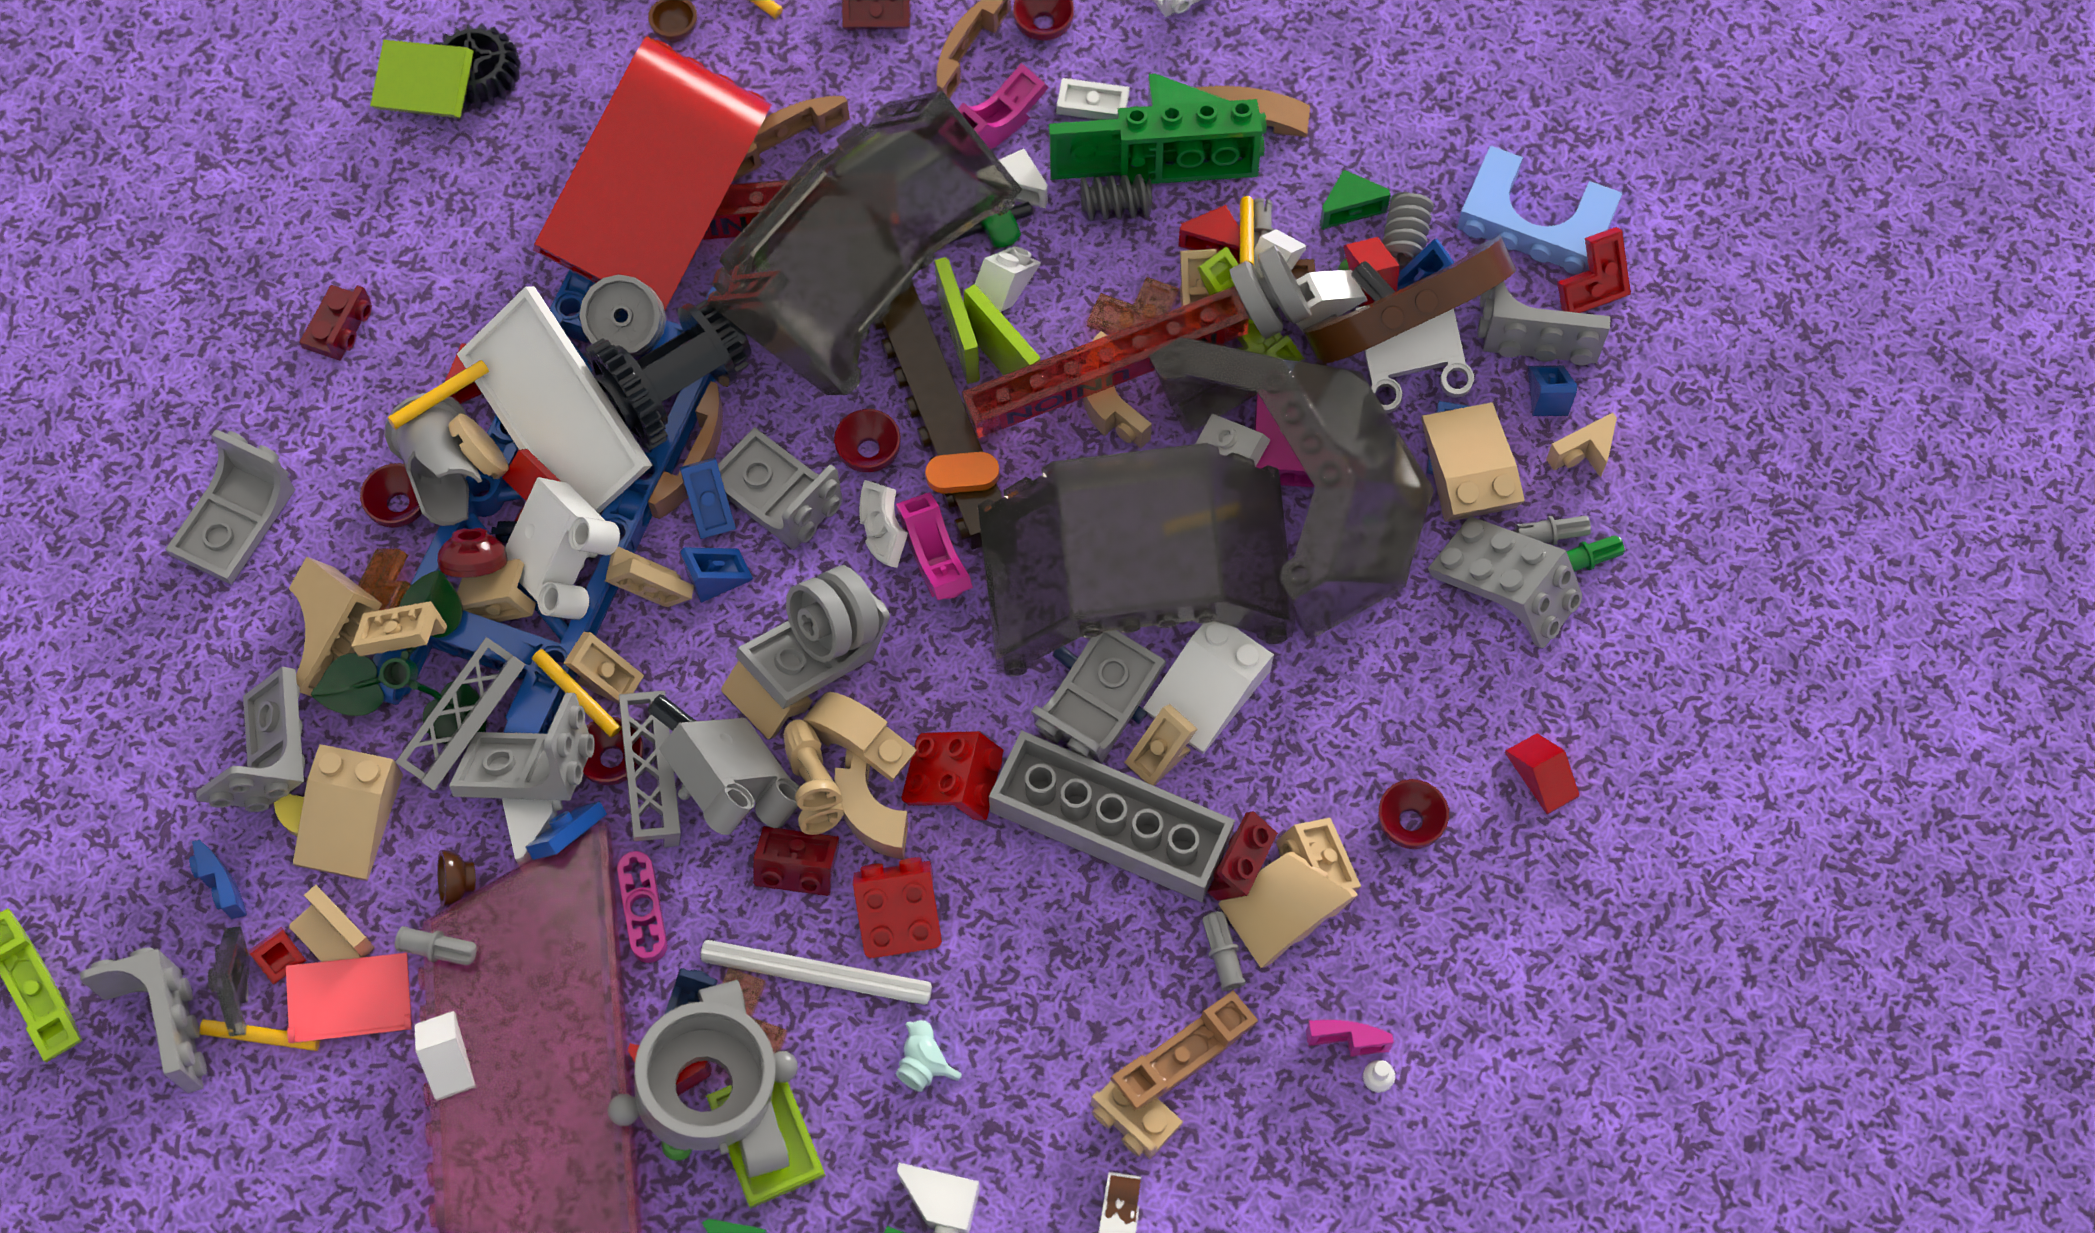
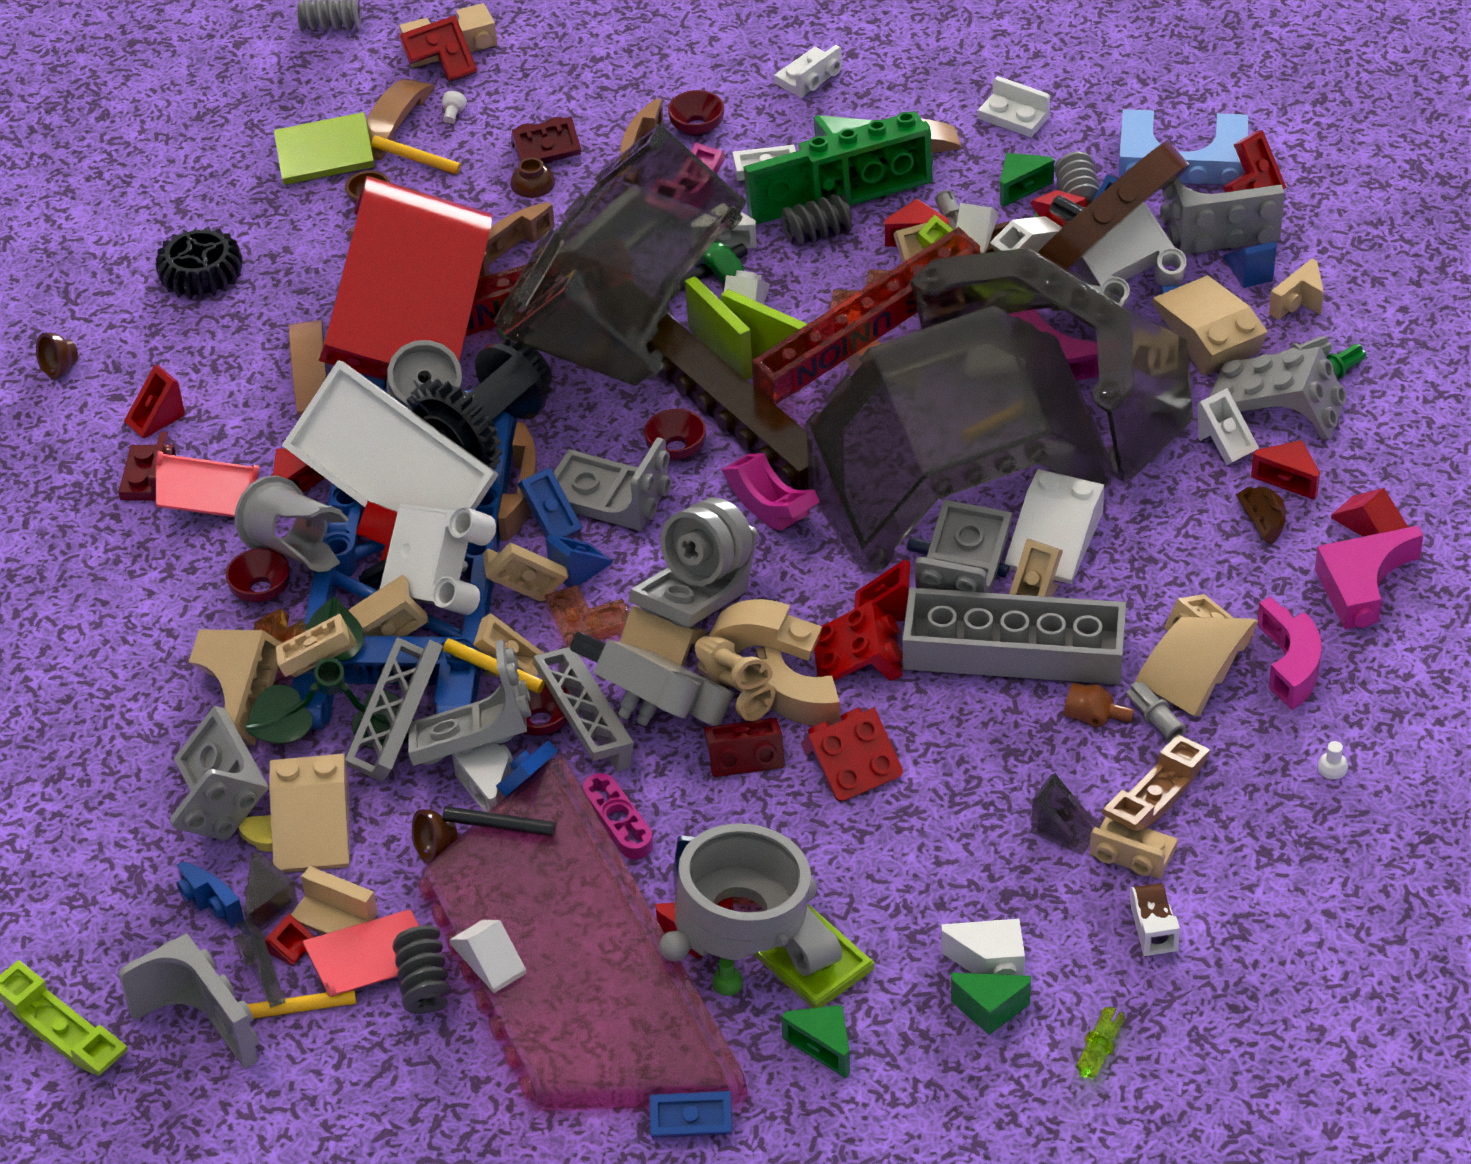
camera: 15 degrees left, 20 degrees down
light grey bracket [165,430,295,585] -> none
lime tile [370,39,474,118] -> none
yellow bar [387,360,489,430] -> none
light grey axle [395,926,477,965] -> none
dark red piece [437,528,507,578] -> none
tan tile [448,413,509,479] -> none
white axle [700,940,932,1005] -> none
white tile [859,480,908,568] -> none
light aqua animal [896,1020,962,1092] -> none
orange tile [925,452,999,494] -> none
dark red bracket [1207,811,1278,901] -> none
light grey wheel [1229,245,1311,339] -> none
yellow bar [1240,196,1254,265] -> none
dark pink slope [1306,1020,1394,1057] -> none
dark red piece [1378,779,1449,849] -> none
none -> reddish brown piece [36,332,78,380]
none -> red slope [124,364,185,438]
none -> coral piece [155,451,259,517]
none -> clear smoke slope [244,852,298,935]
none -> medium nougat slope [289,320,327,415]
none -> dark grey piece [392,925,451,1014]
none -> black bar [443,806,557,837]
none -> reddish brown piece [510,157,555,198]
none -> clear orange tile [544,585,629,647]
none -> red slope [854,559,911,621]
none -> white bracket [978,76,1050,138]
none -> clear smoke slope [1031,773,1100,855]
none -> dark orange piece [1063,682,1134,727]
none -> white slope [1197,388,1259,465]
none -> reddish brown plate [1236,487,1286,544]
none -> red slope [1251,440,1320,500]
none -> dark pink arch [1257,596,1322,710]
none -> dark pink arch [1315,526,1423,629]

